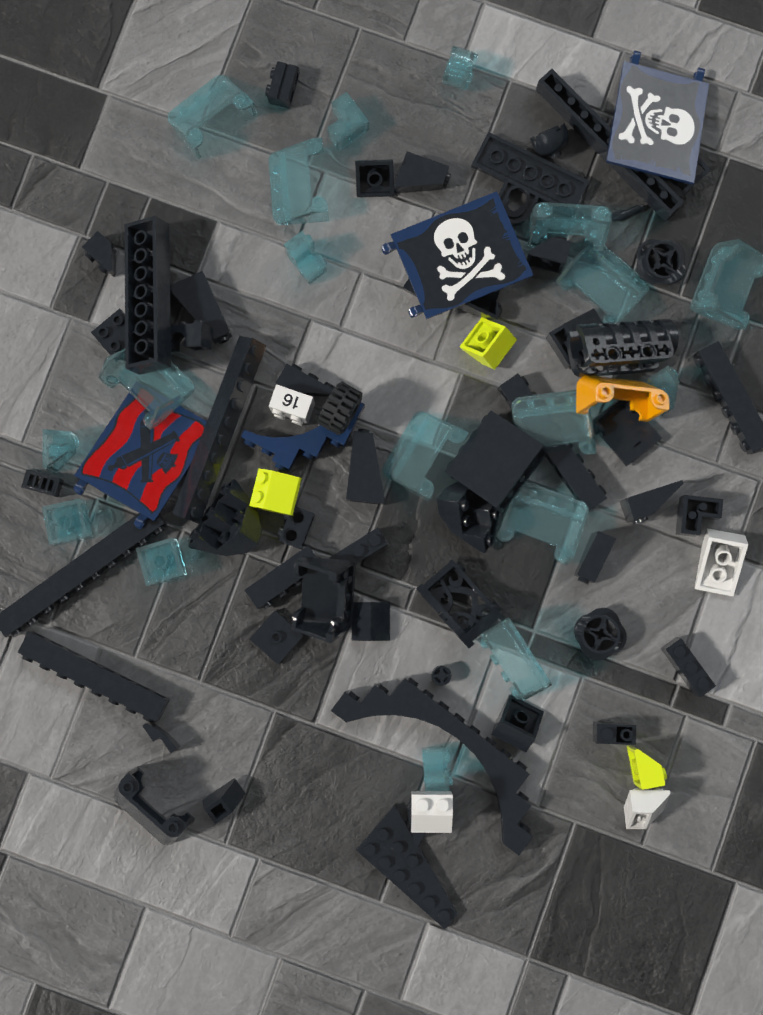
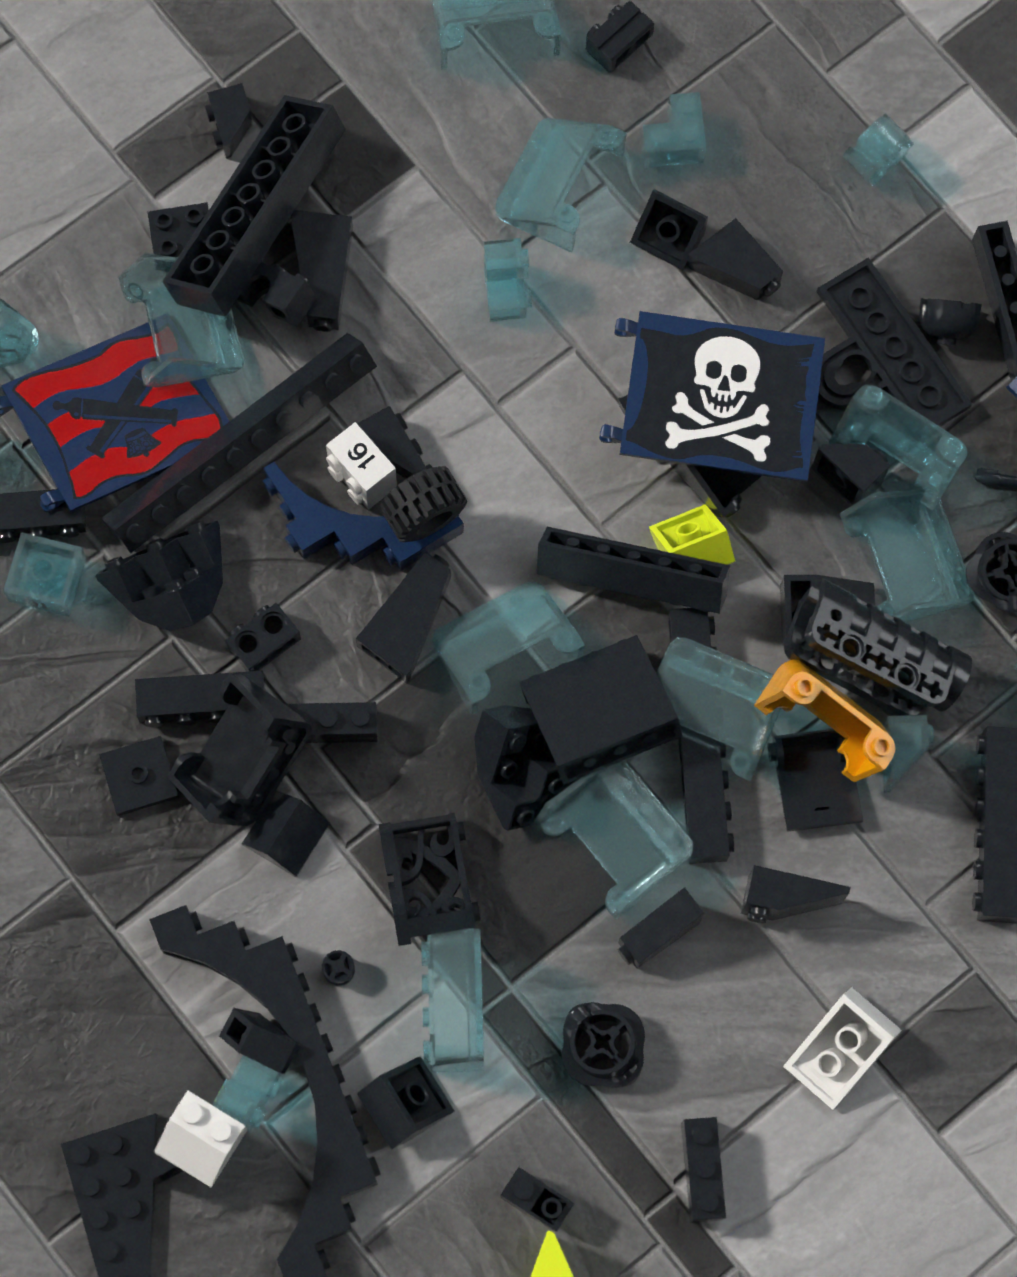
camera: 25 degrees right, 10 degrees down
neon yellow slope [249,469,302,516] -> none
black brick [675,495,723,537] -> none
none -> black slope [219,1008,300,1074]
none -> black brick [537,526,730,614]

